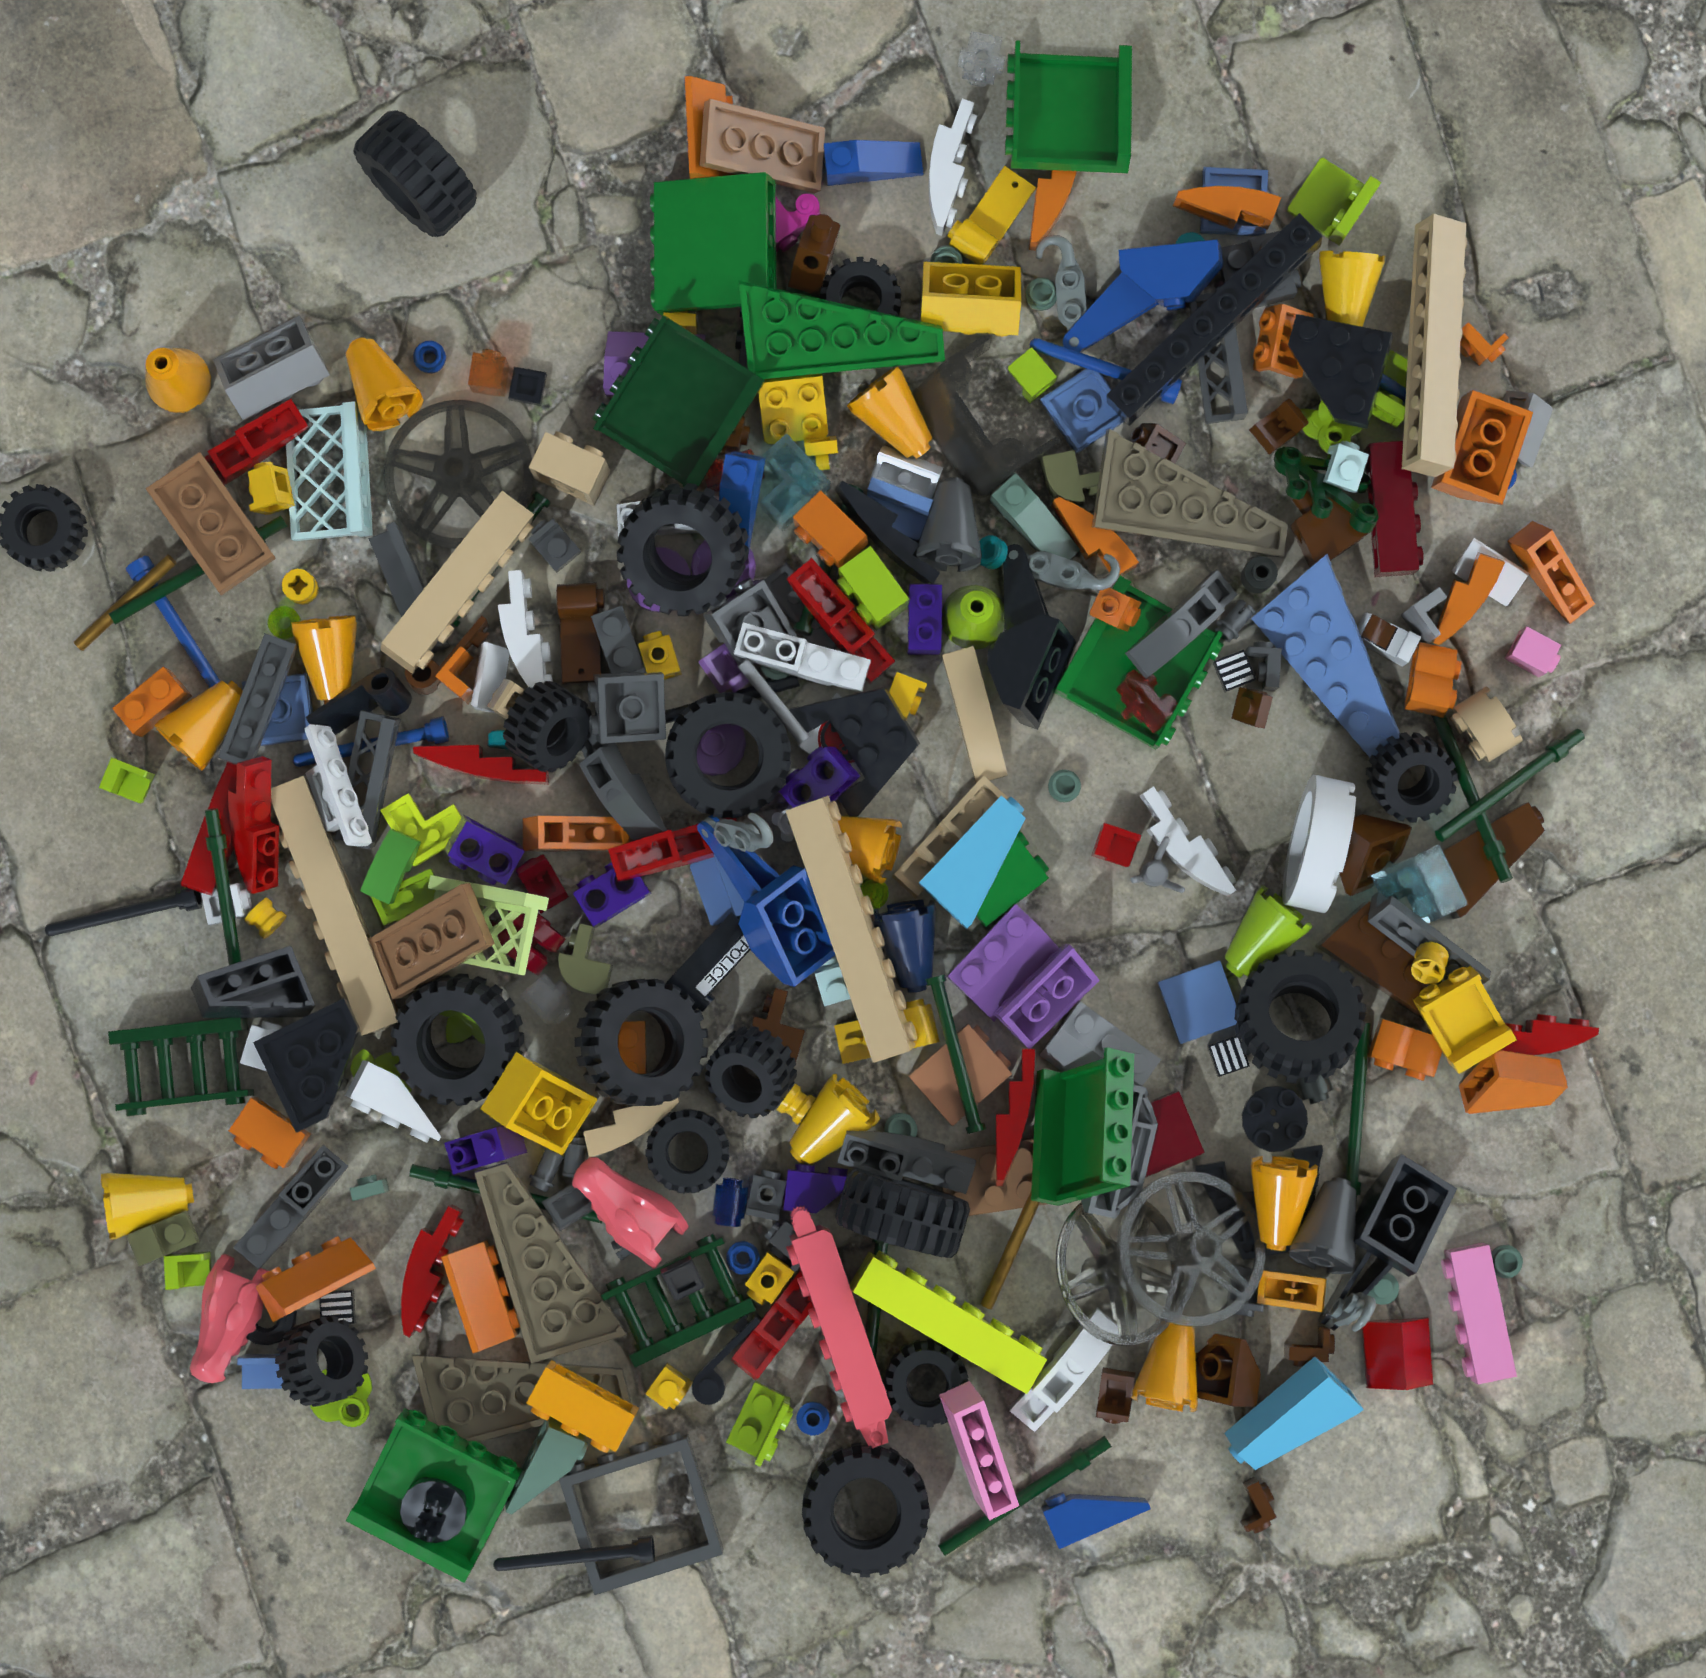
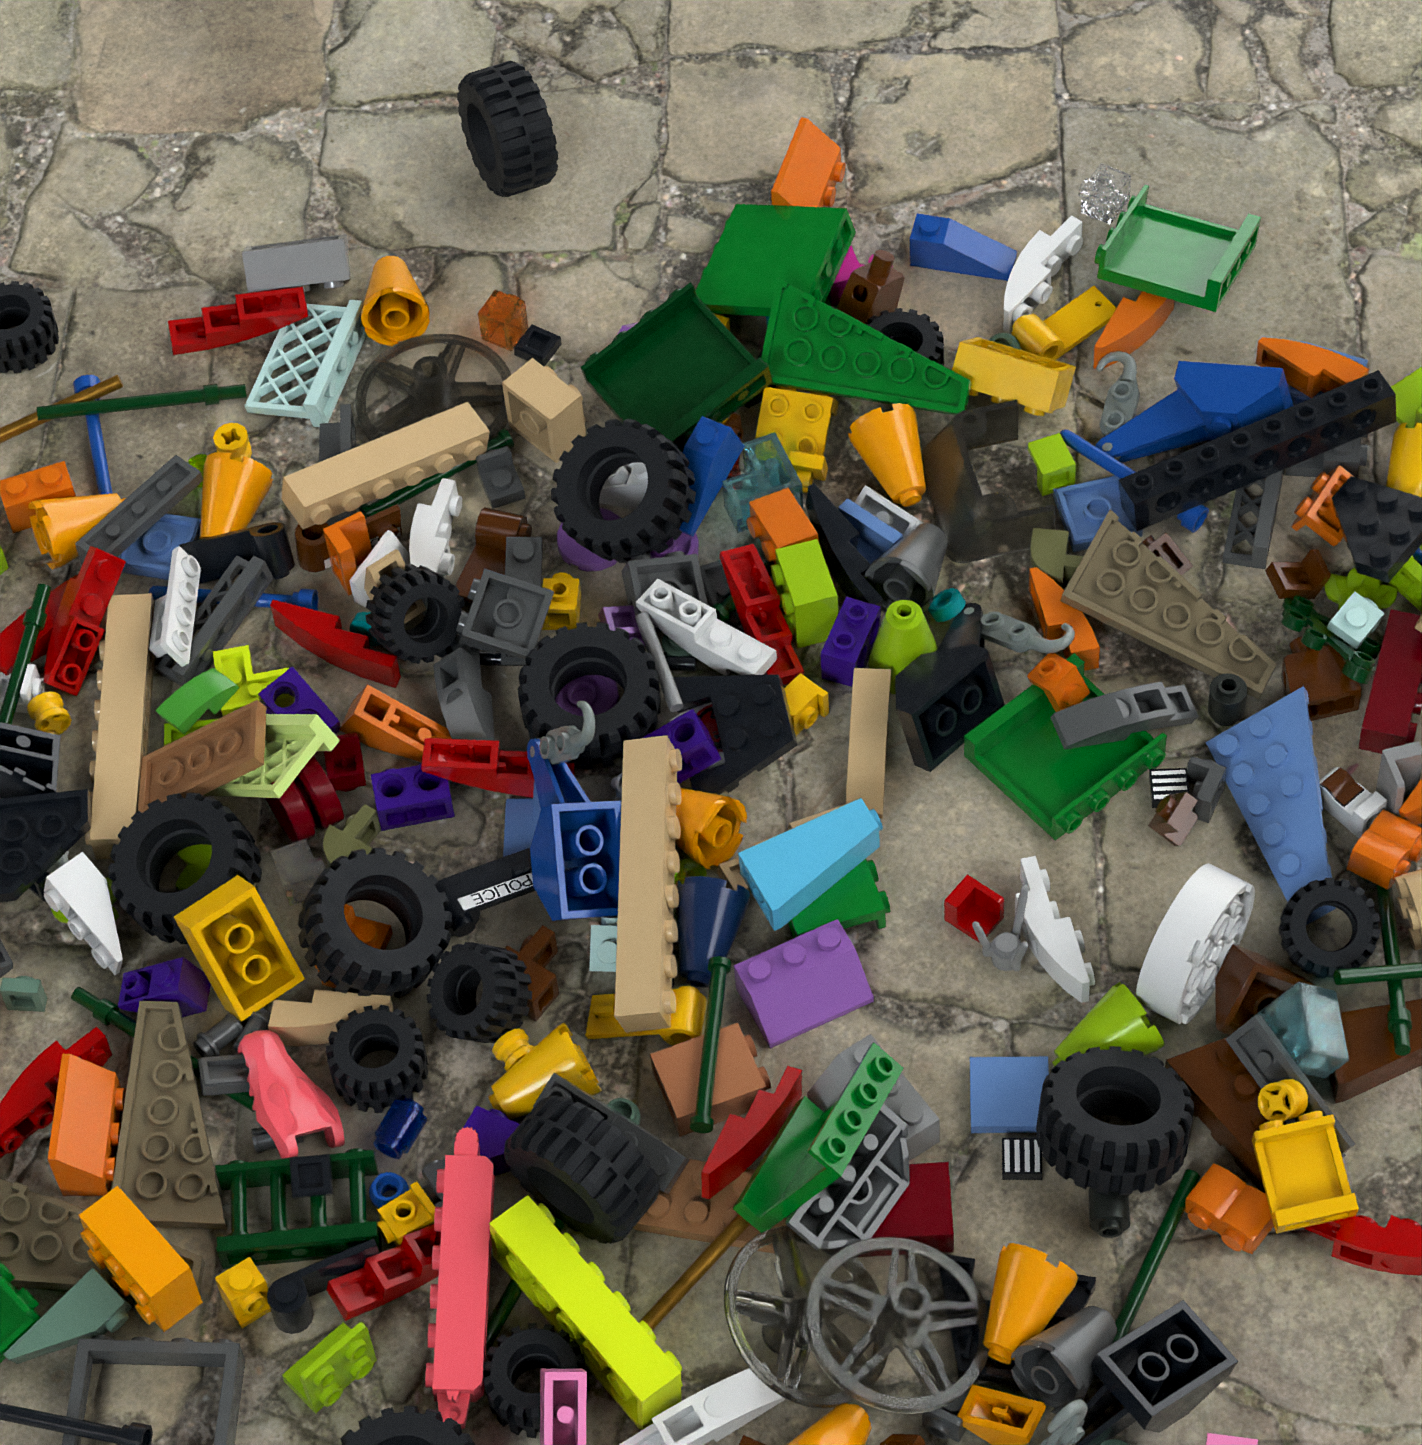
camera: 30 degrees right, 30 degrees down
light orange cone [145,348,211,413] -> none
medium nougat plate [145,452,276,596] -> none
yellow brick [248,462,295,515] -> none
blue plate [413,341,446,374] -> none
medium nougat plate [700,99,825,194] -> none
dark grey brick [746,1169,787,1221] -> none
blue plate [796,1402,830,1436] -> none
sand green slope [990,473,1080,559] -> none
medium lavender slope [994,944,1100,1049] -> none
sand green plate [1025,278,1057,311] -> none
sand green plate [1048,770,1081,803] -> none
clear red hips [1116,669,1178,734] -> none
dark grey pin [1215,600,1256,642] -> none
black plate [1241,1086,1308,1152] -> none
orange slope [1459,1050,1568,1114] -> none

